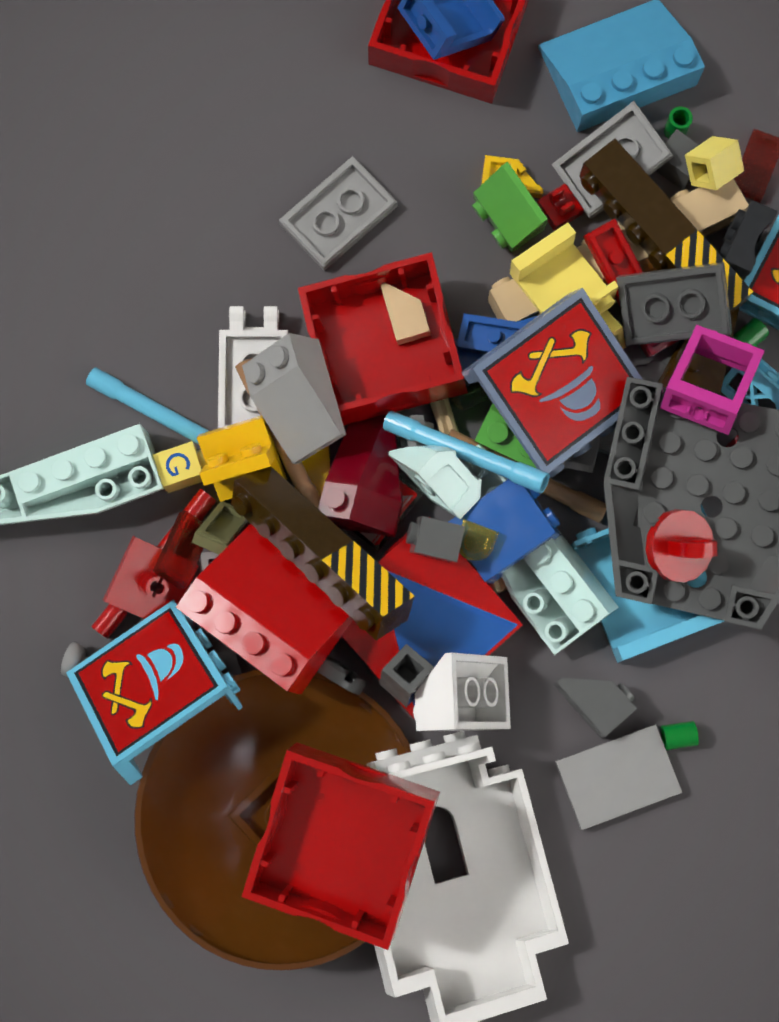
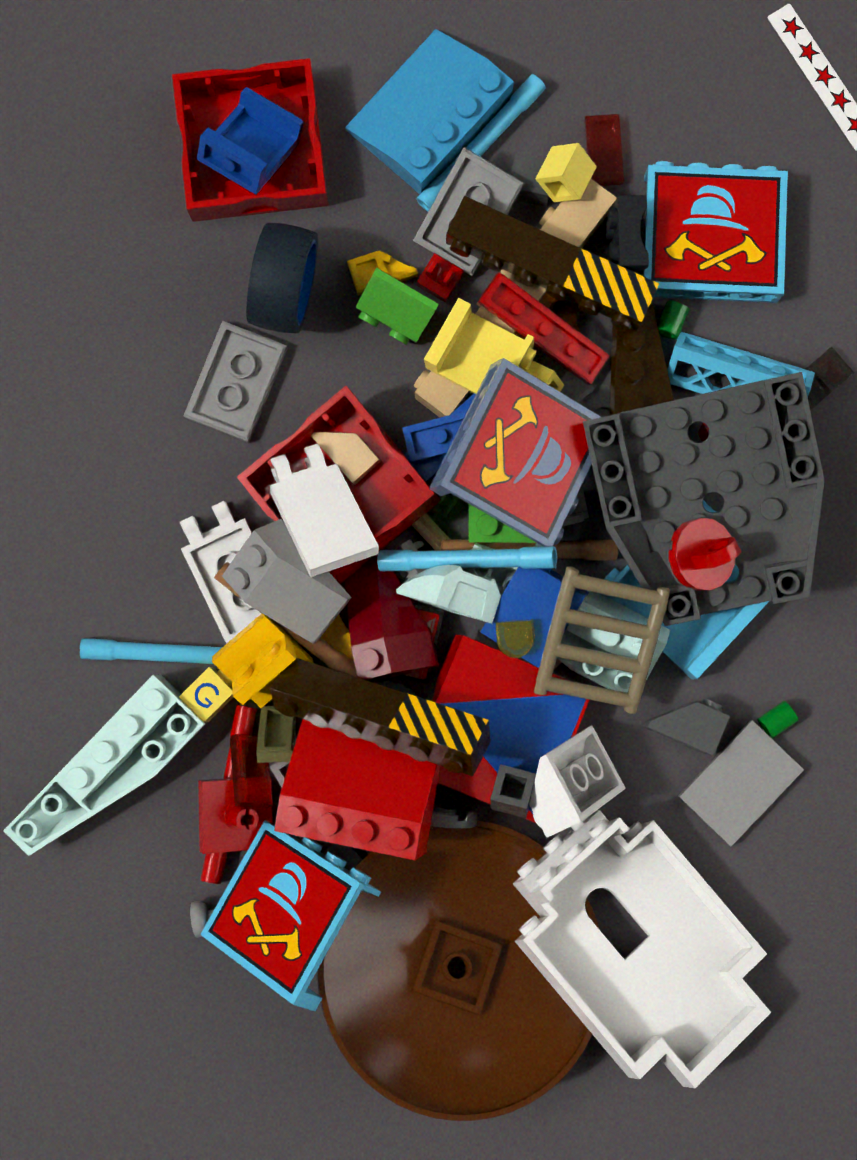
camera: 25 degrees left, 5 degrees up
red tile [241,742,440,950] -> none
dark grey brick [406,516,465,562] -> none
dark grey tile [616,262,732,346] -> none
dark pink window [660,325,765,435] -> none
green hinge [664,106,693,139] -> none
none -> black wheel [246,223,318,334]
none -> white tile [270,443,379,578]
none -> medium azure piece [416,74,546,212]
none -> dark tan bar [534,566,671,714]

